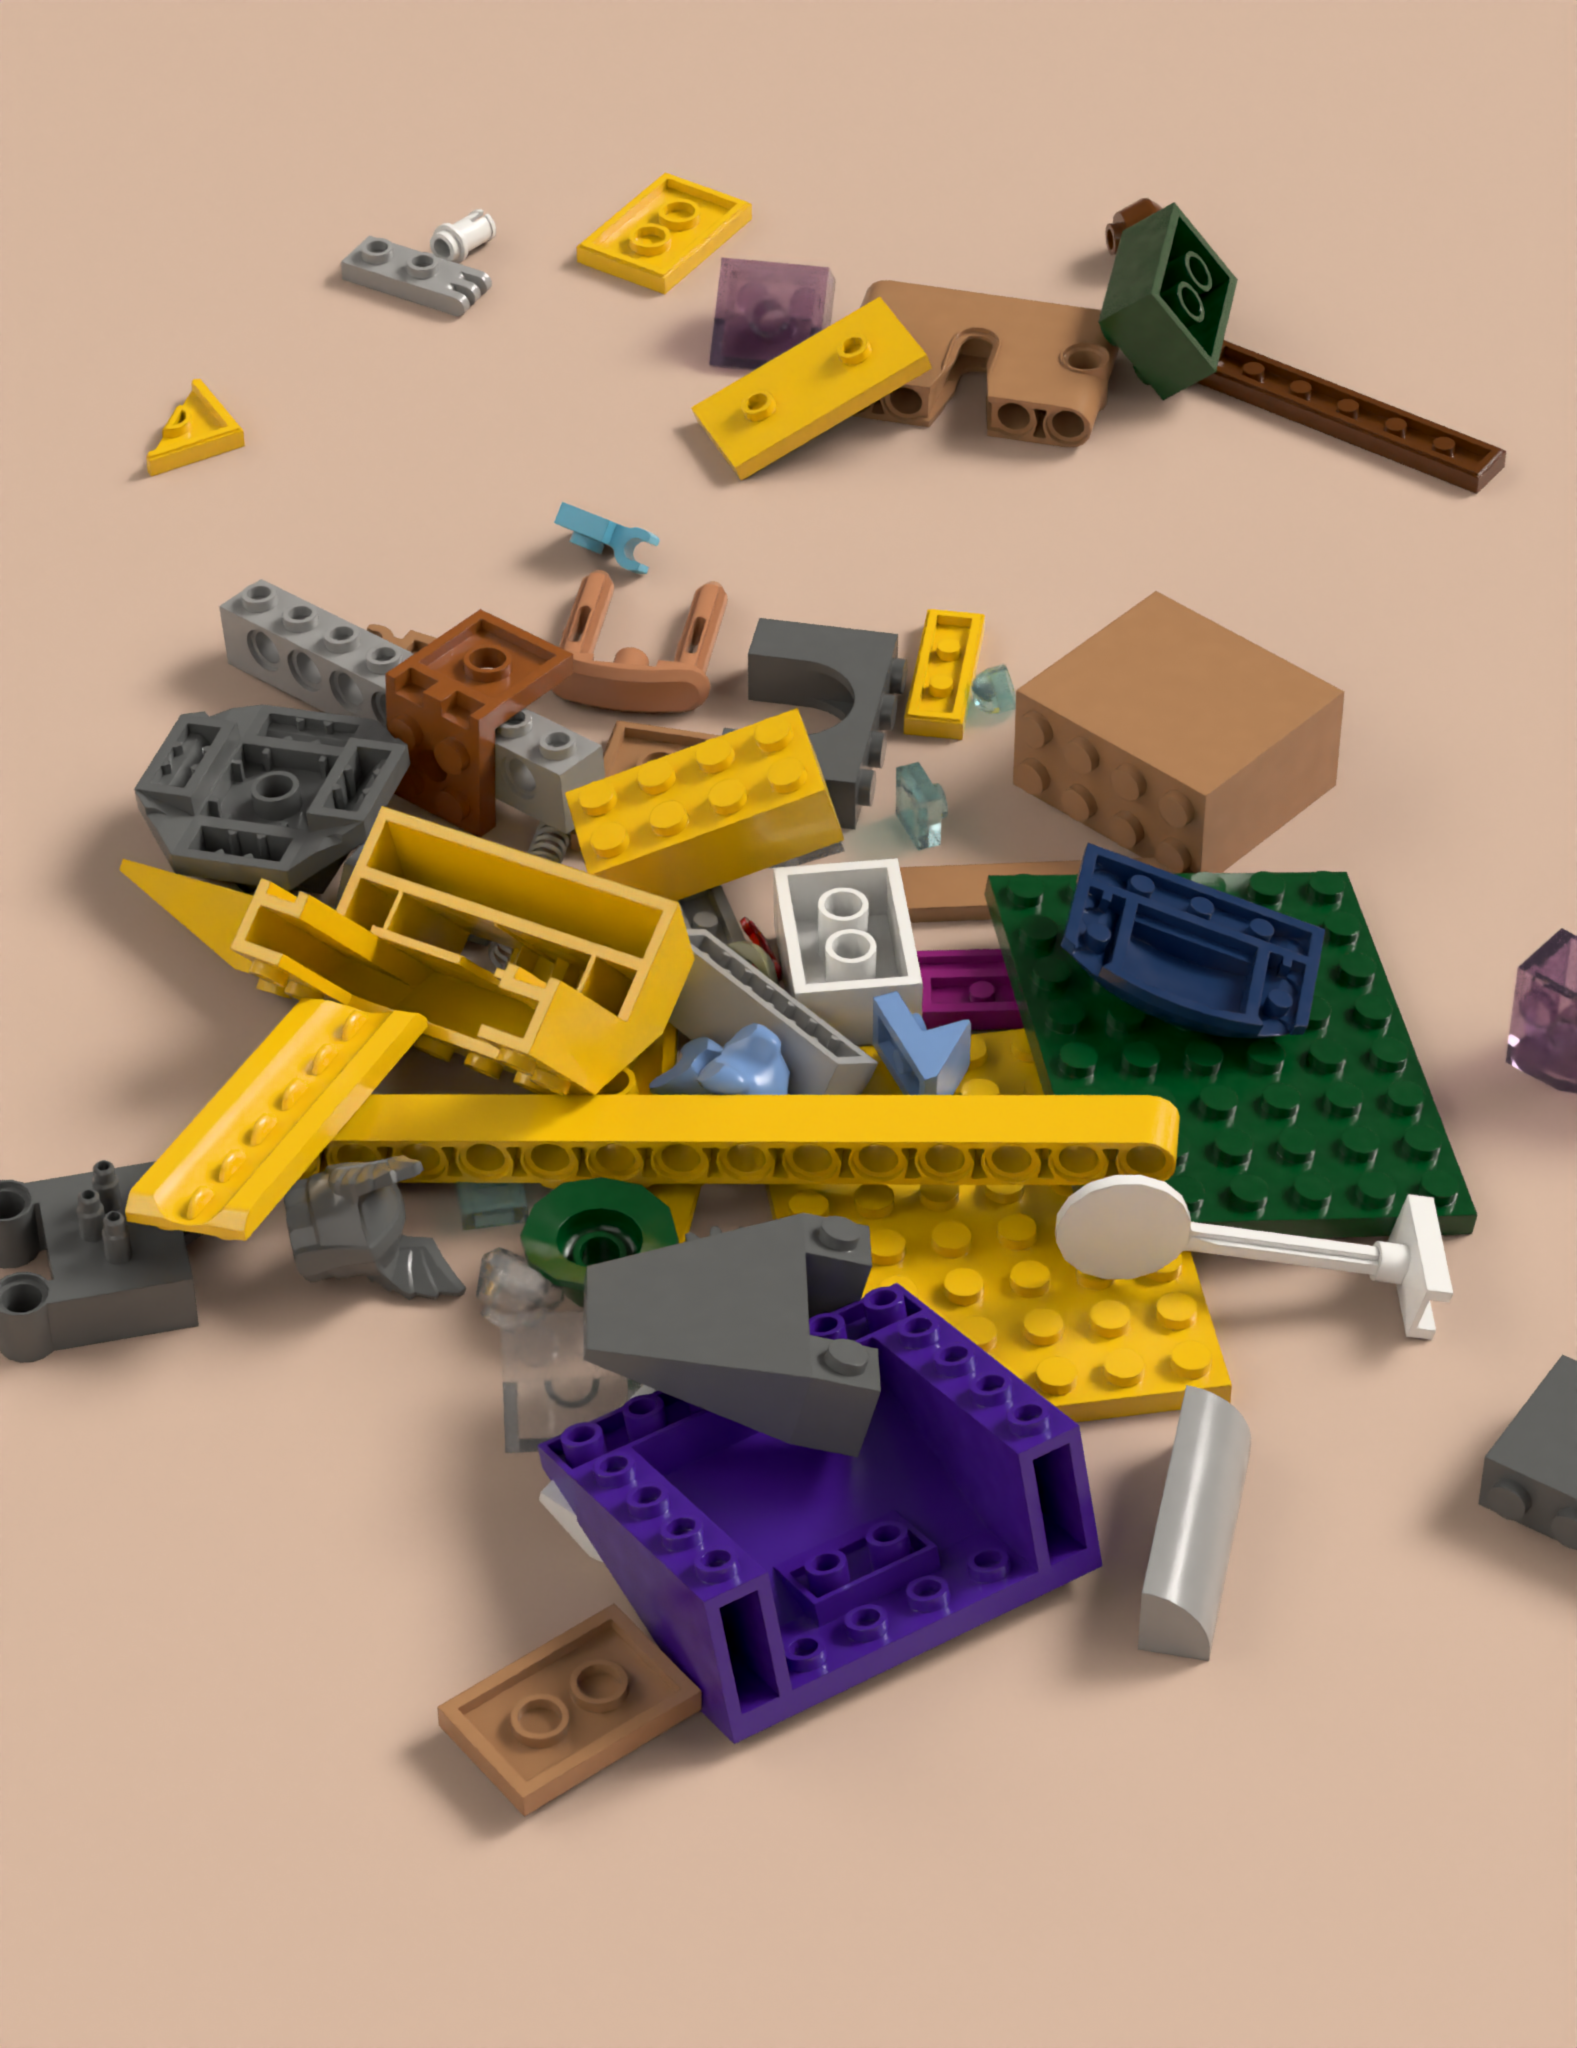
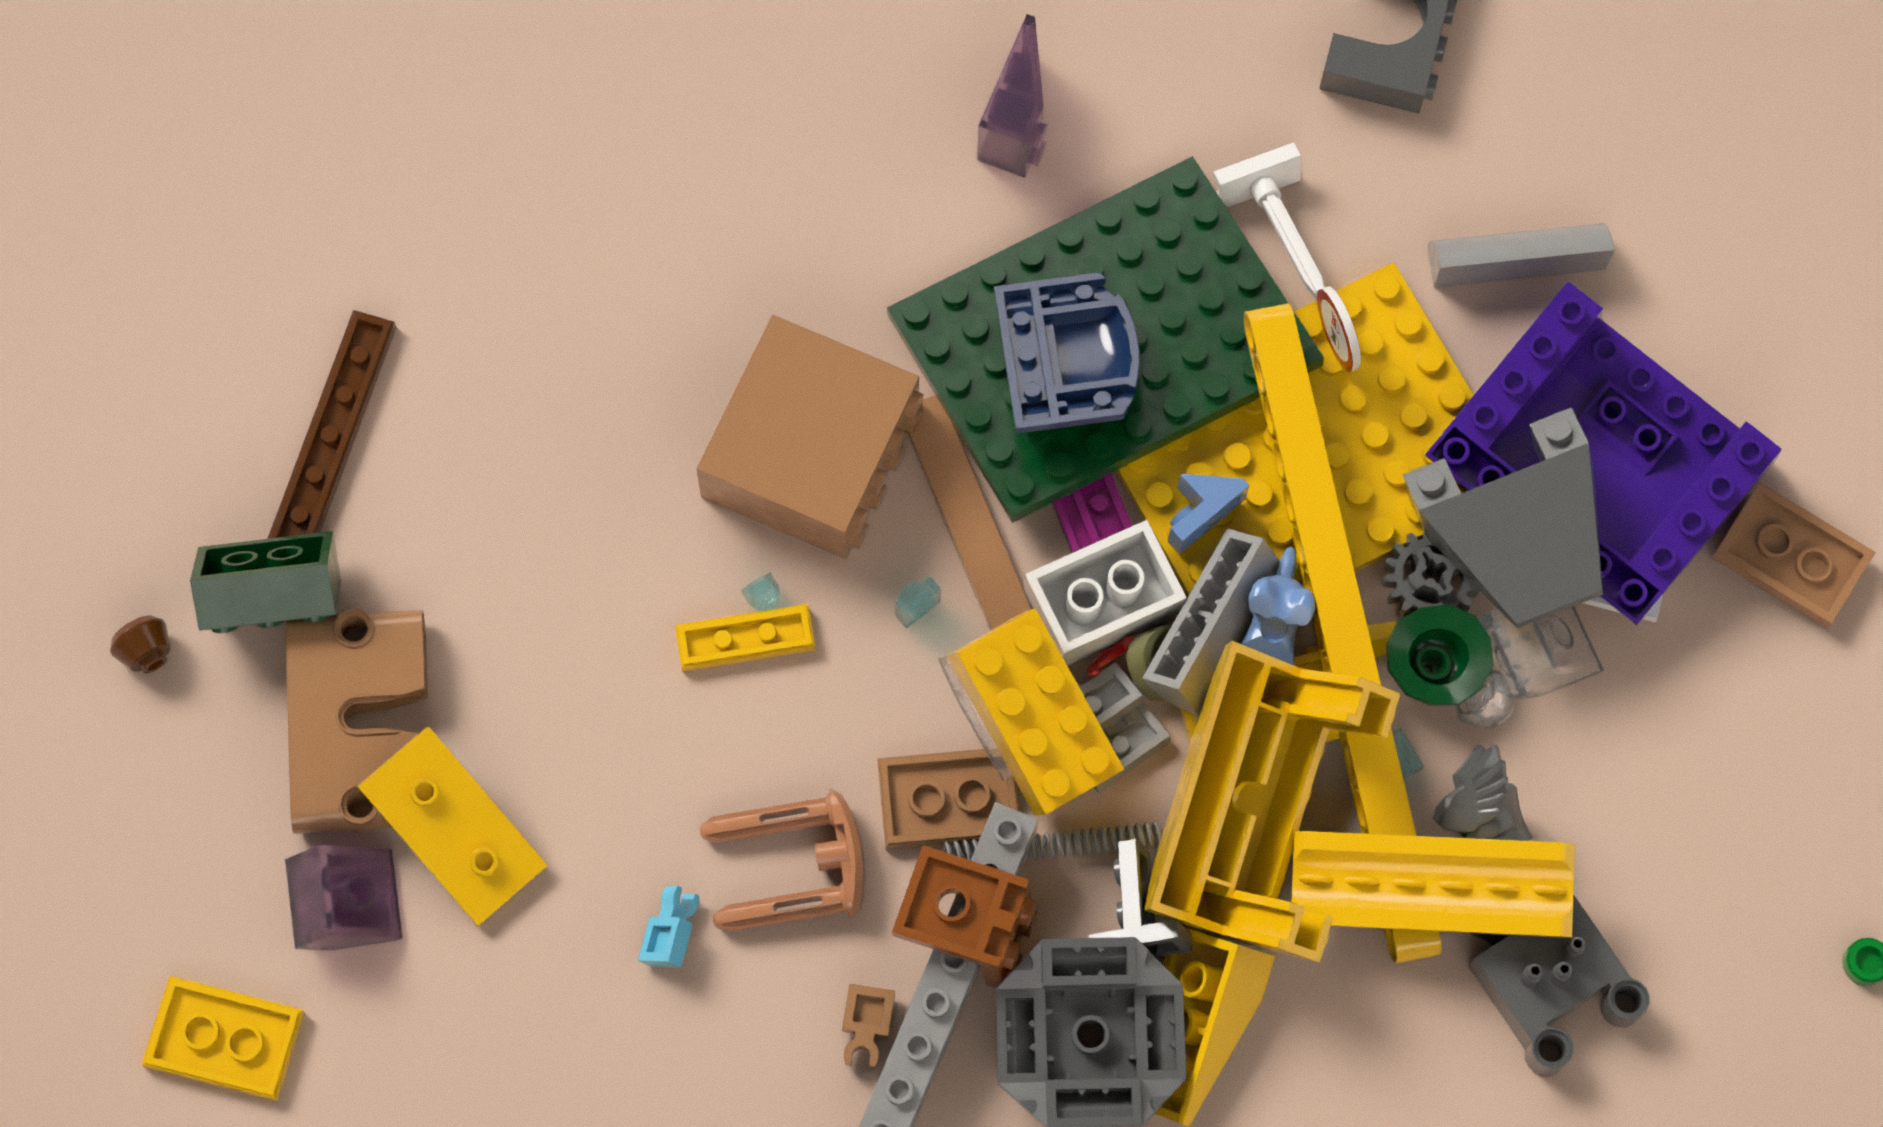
camera: 110 degrees left, 30 degrees up
dark grey arch [722,618,907,829] -> none

